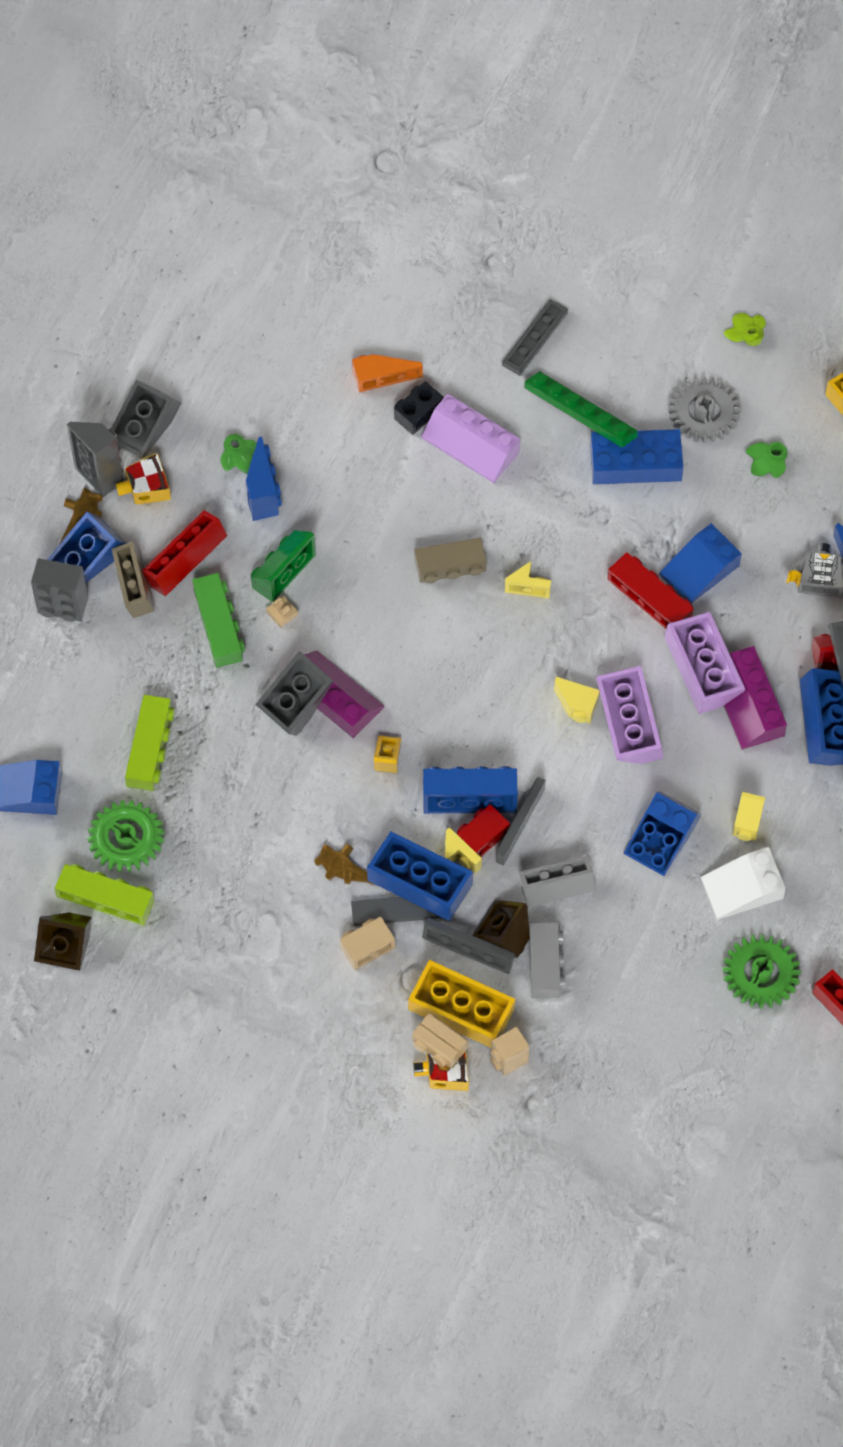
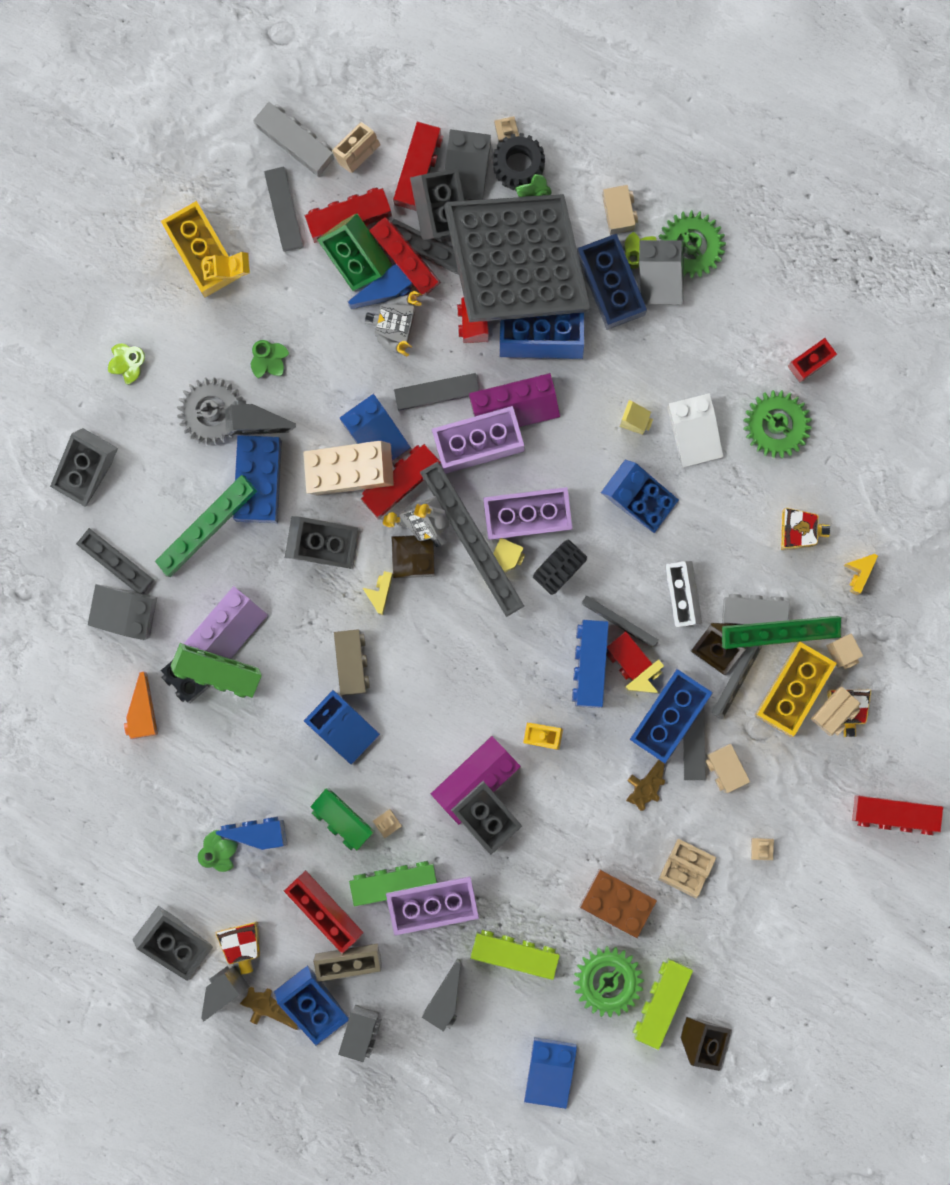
camera: 80 degrees left, 20 degrees up
none -> dark grey slope [50,428,118,507]
none -> dark grey slope [88,584,157,640]
none -> bright green brick [171,643,262,698]
none -> dark grey slope [225,401,296,435]
none -> dark grey slope [284,516,358,569]
none -> tan brick [303,441,394,496]
none -> blue slope [304,690,380,765]
none -> torso [383,496,449,547]
none -> lavender slope [386,876,479,936]
none -> dark brown slope [391,535,435,578]
none -> dark grey tile [394,373,479,411]
none -> dark grey tile [420,462,525,617]
none -> dark grey slope [422,958,461,1032]
none -> black tyre [533,539,587,595]
none -> dark orange brick [579,869,657,938]
none -> tan slope [658,839,716,898]
none -> green tile [722,616,841,649]
none -> tan tile [751,838,774,860]
none -> torso [781,508,830,550]
none -> yellow slope [843,554,878,595]
none -> red brick [852,795,943,836]

